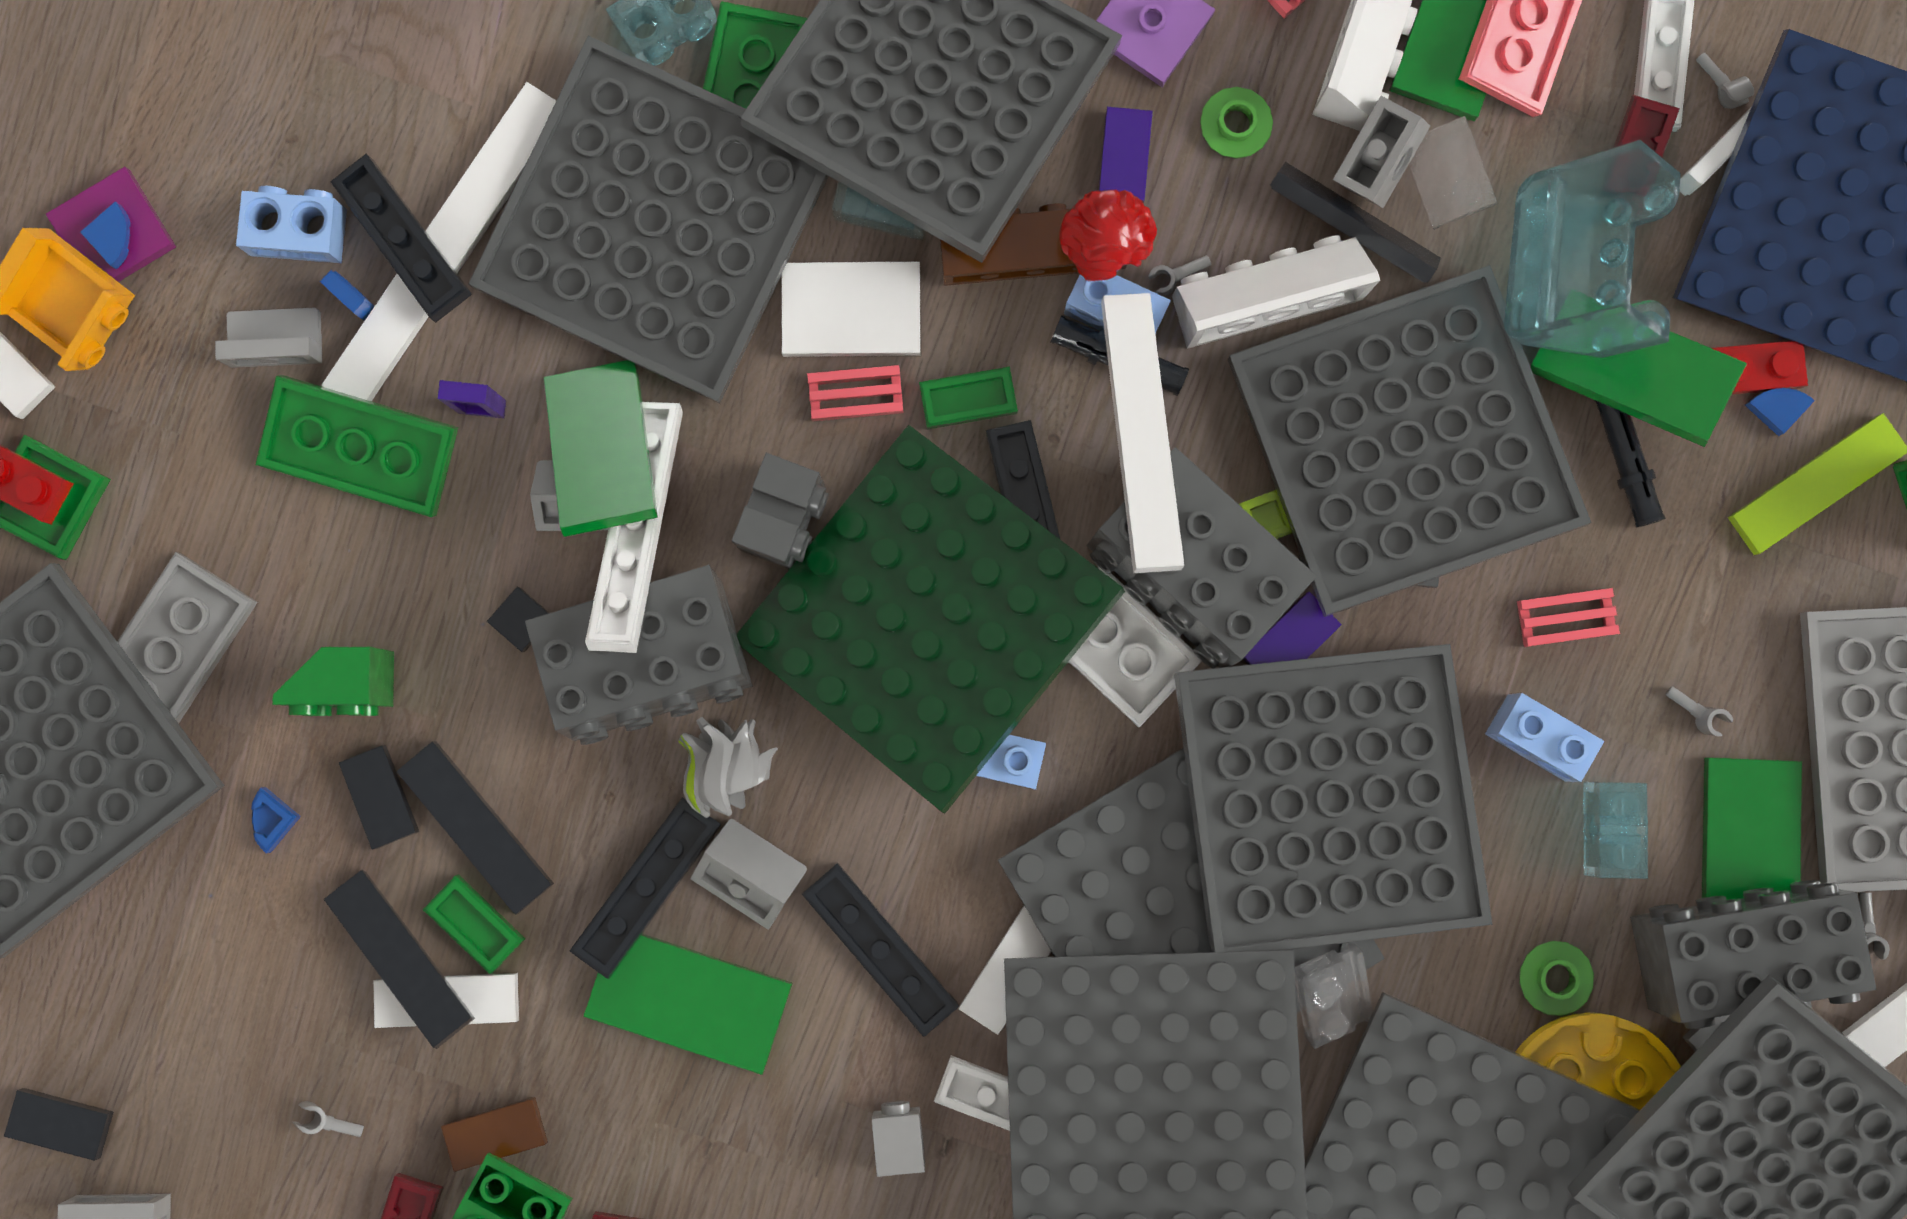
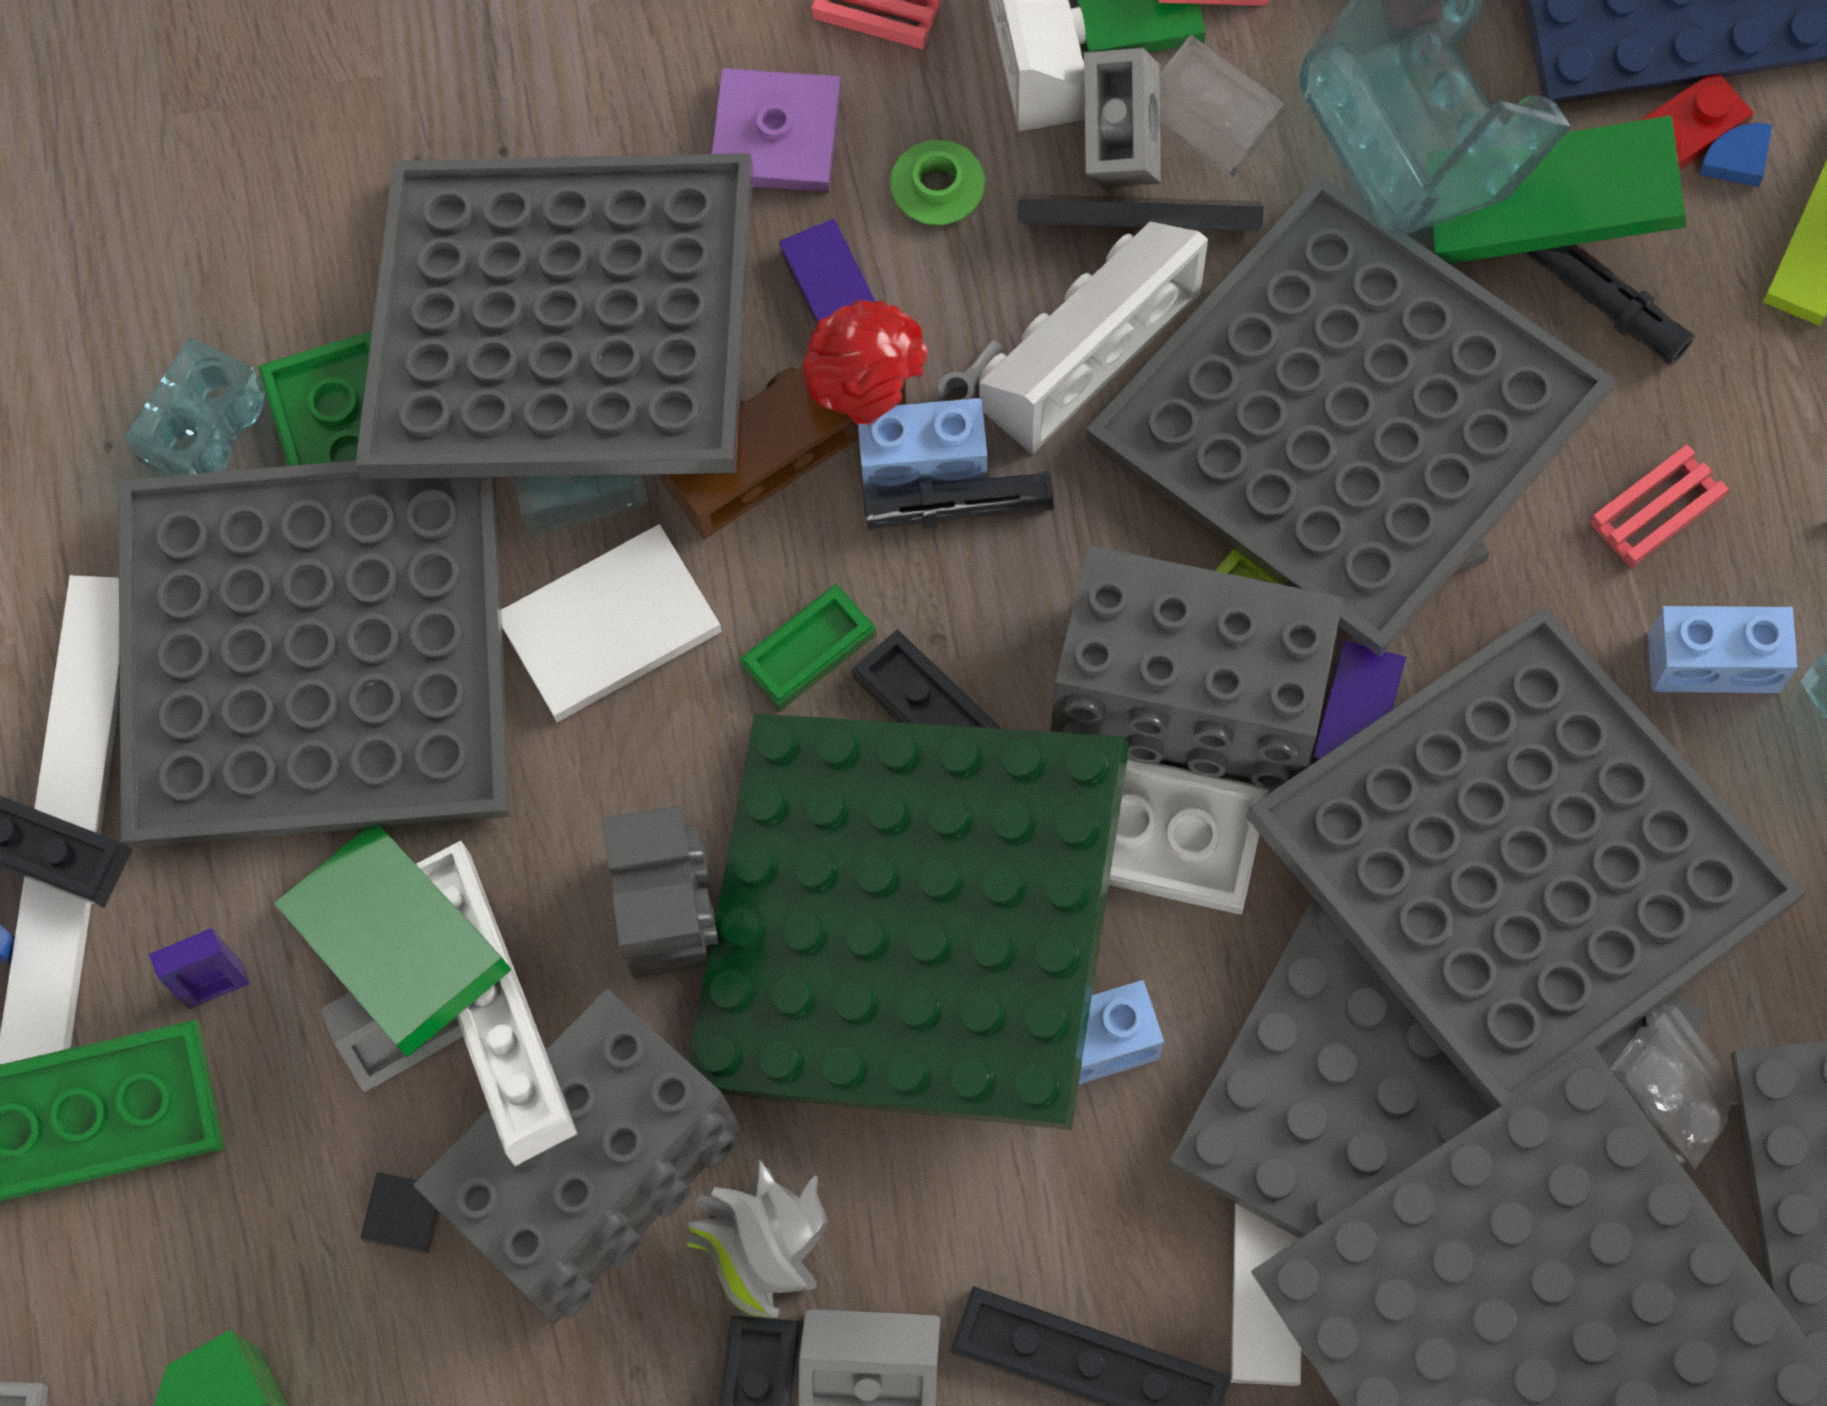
camera: 25 degrees left, 15 degrees down
coral tile [807,365,904,421] -> none
white tile [1101,293,1184,573] -> none

